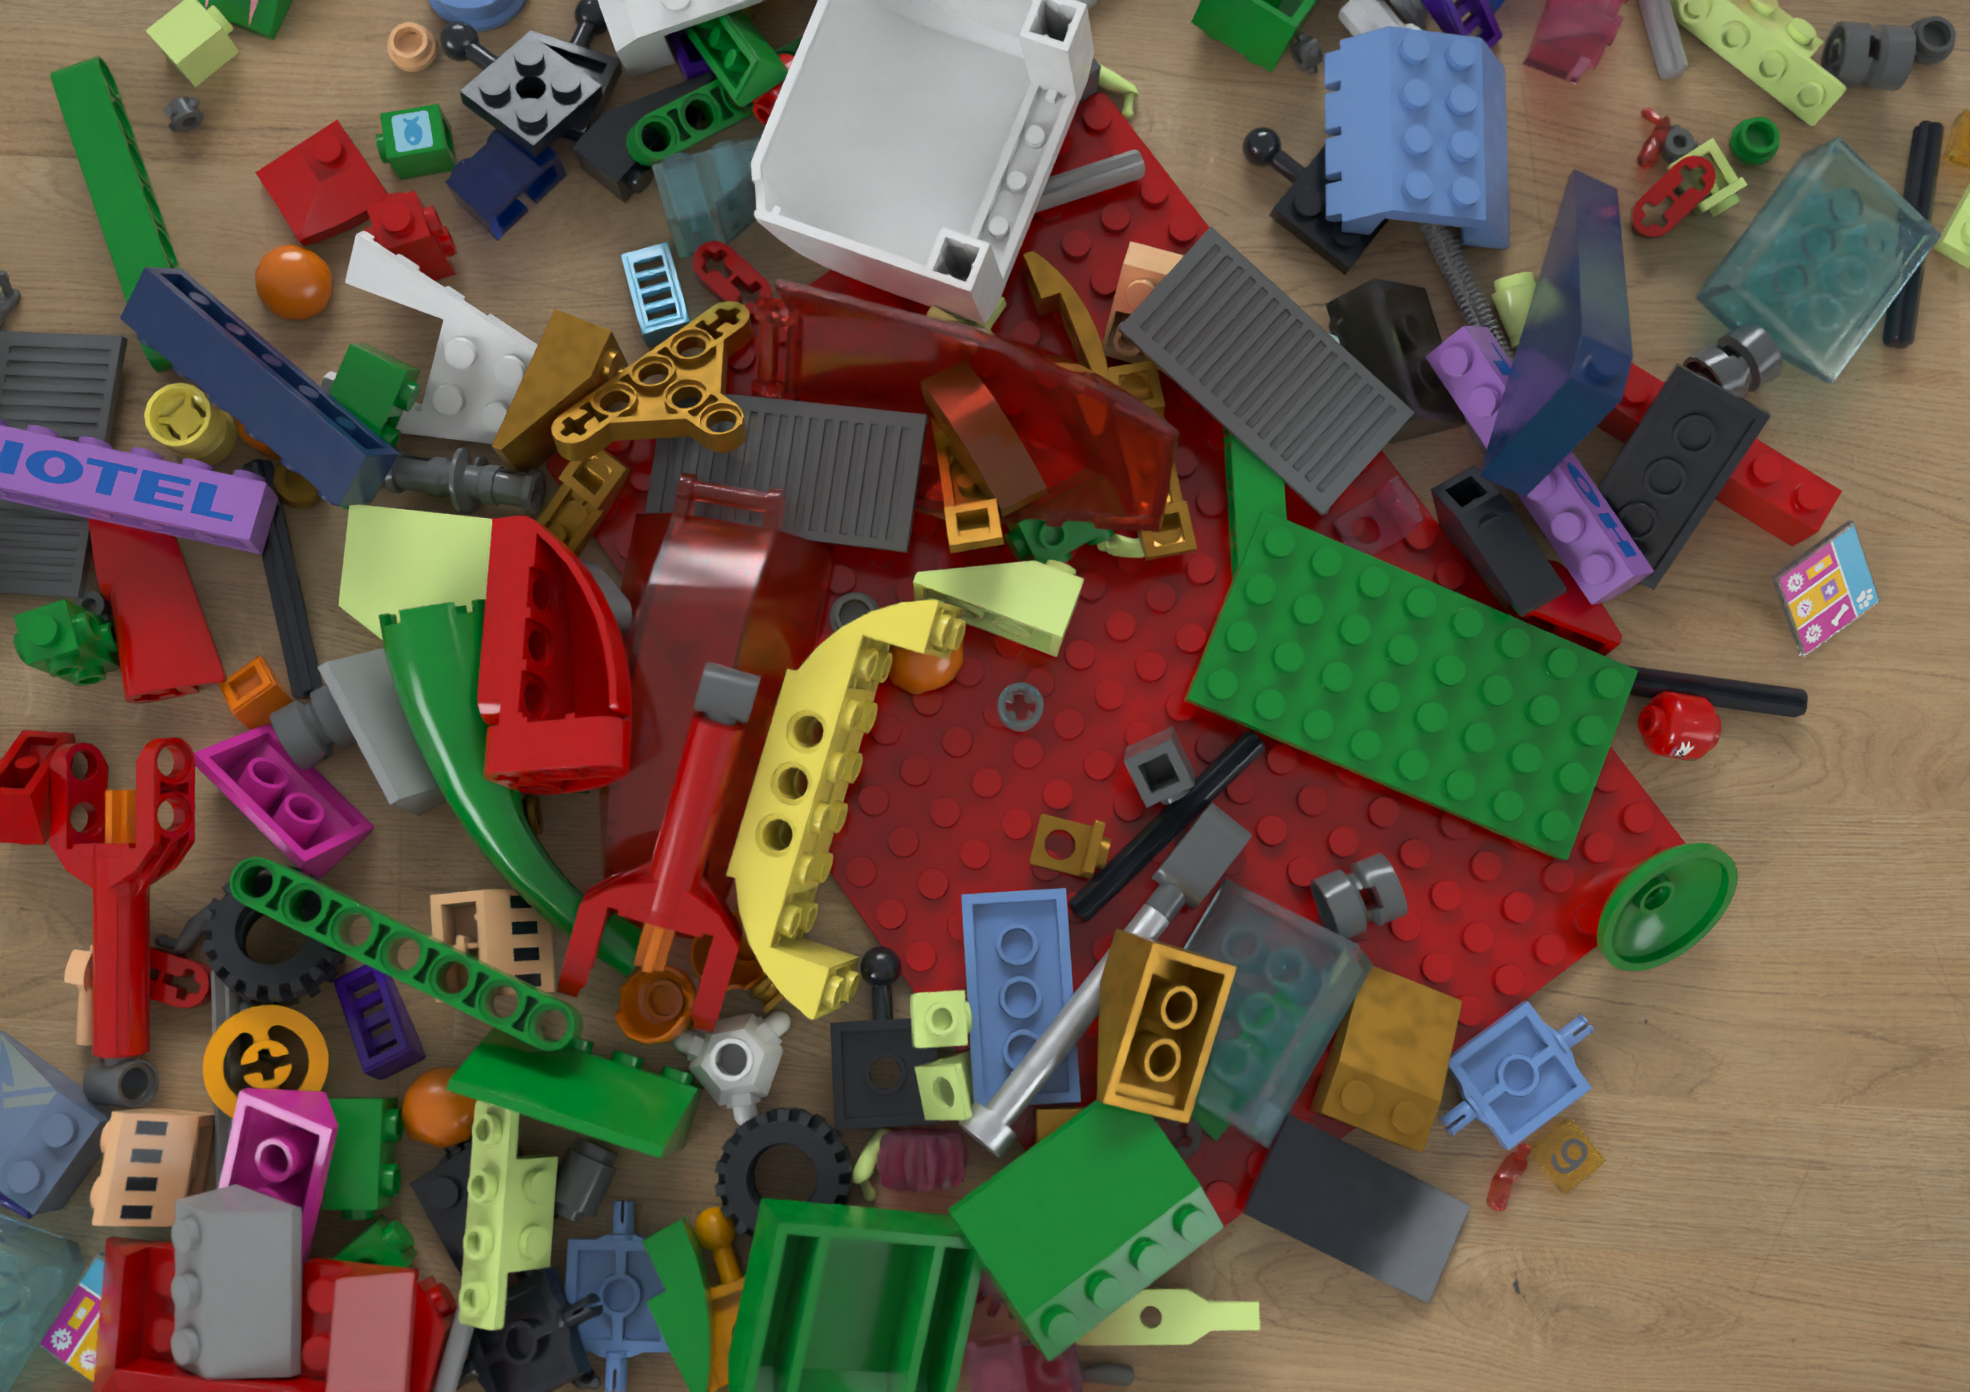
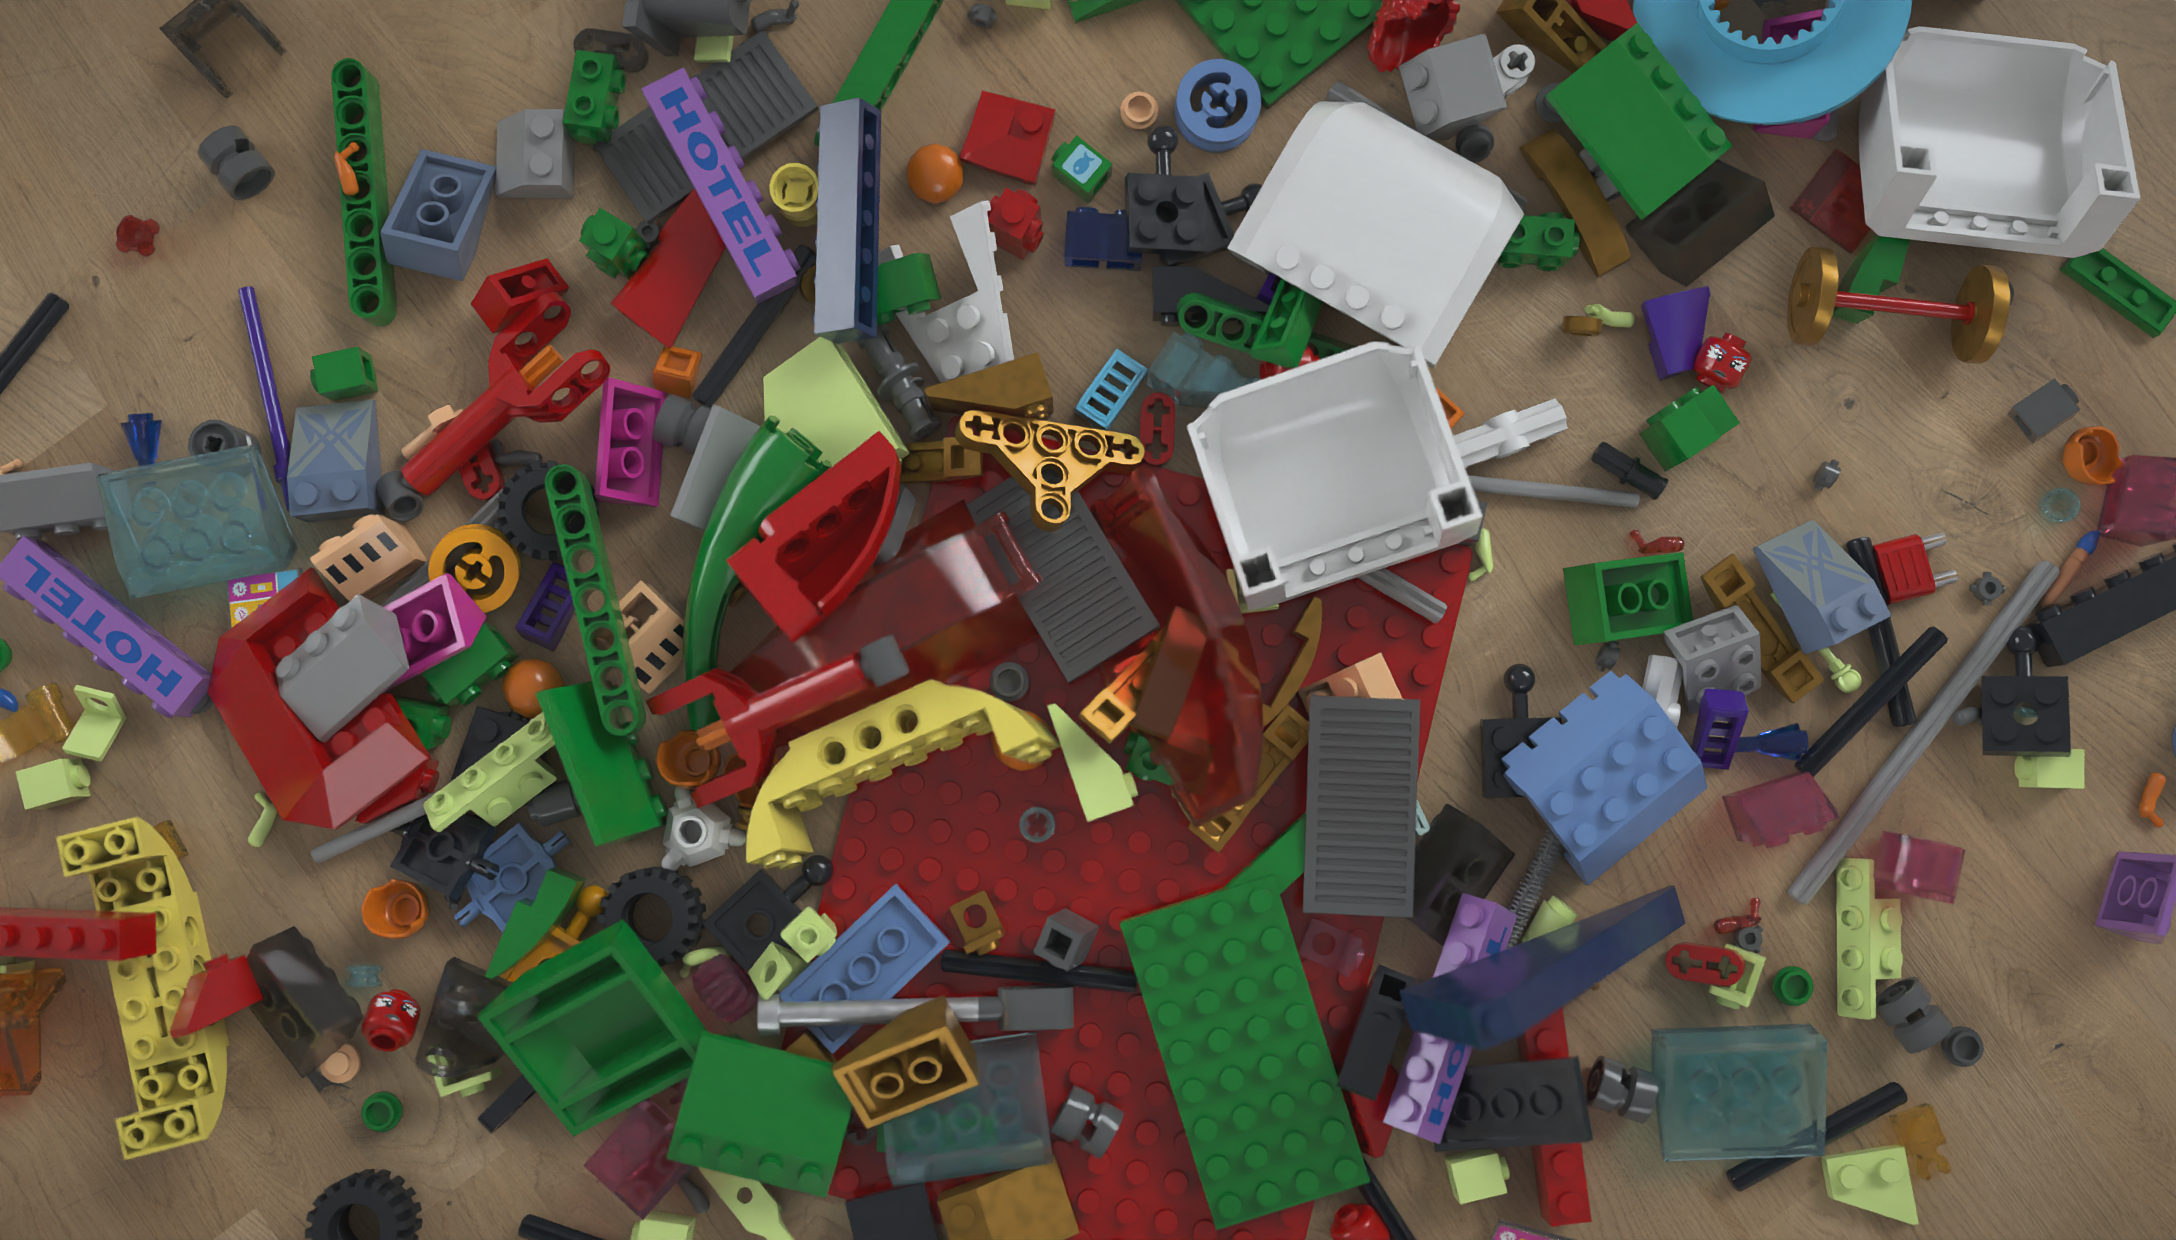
camera: 55 degrees right, 5 degrees up
none -> yellowish green brick [1444,1148,1510,1204]

